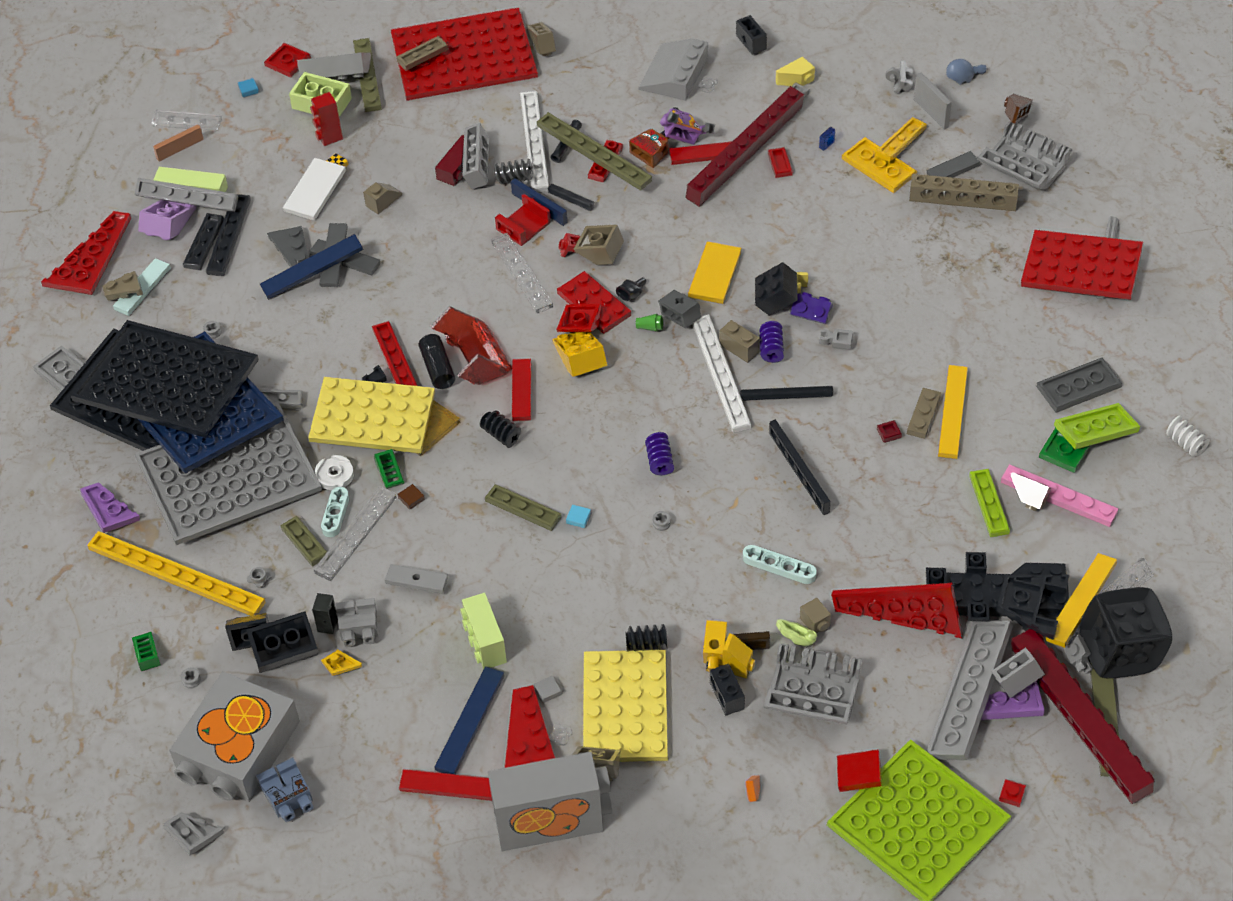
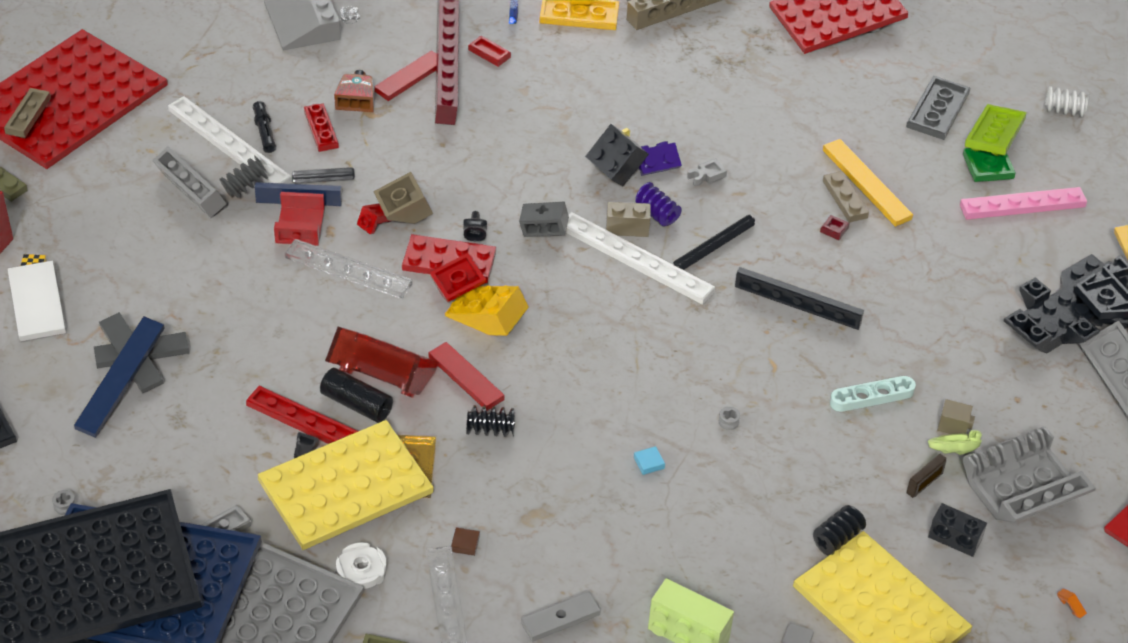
camera: 45 degrees left, 5 degrees down
dark grey wing [267,226,309,267] -> none
light aqua beam [321,487,349,537] -> none
dark tan slope [363,182,402,214] -> none
green slope [374,449,404,489] -> none
dark red slope [435,135,464,186] -> none
olive tile [485,484,562,531] -> none
dark tan slope [526,22,556,56] -> none
olive plate [537,112,652,191] -> none
bright green cone [636,314,663,332] -> none
dark purple piece [645,432,674,476] -> none
medium lavender torso [660,107,715,144] -> none
yellow tile [688,241,742,304] -> none
yellow torso [703,620,728,672] -> none
yellow slope [723,633,755,678] -> none
red wing [831,583,963,639] -> none
lime tile [969,469,1010,537] -> none
slope [1011,472,1052,511] -> none

